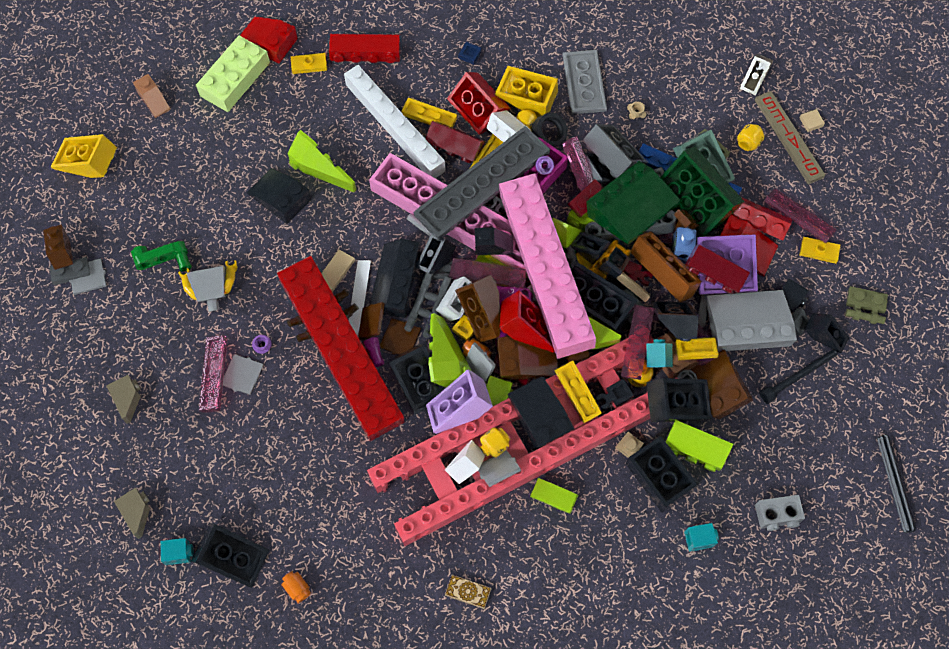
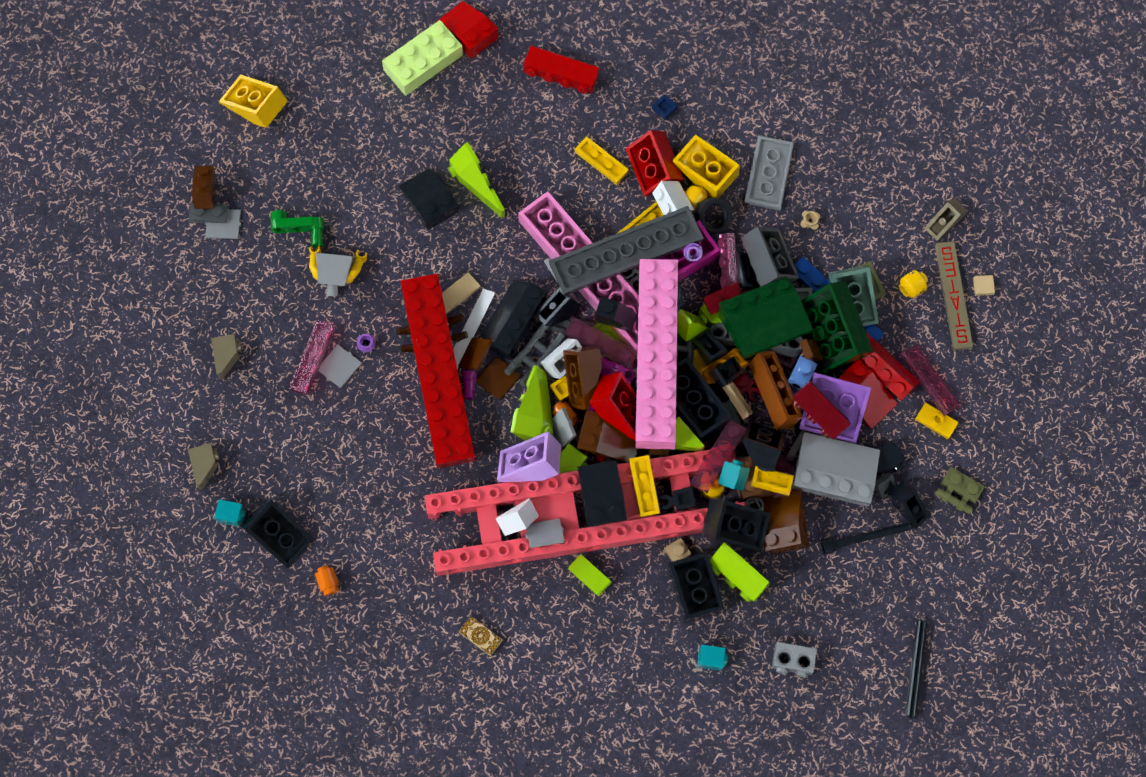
camera: 15 degrees right, 5 degrees up
nougat slope [133,74,171,118] -> none
yellow plate [291,53,327,74] -> none
white brick [344,65,445,178] -> none
black slope [387,344,446,415] -> none
dark red brick [425,121,485,164] -> none
yellow head [480,427,511,458] -> none

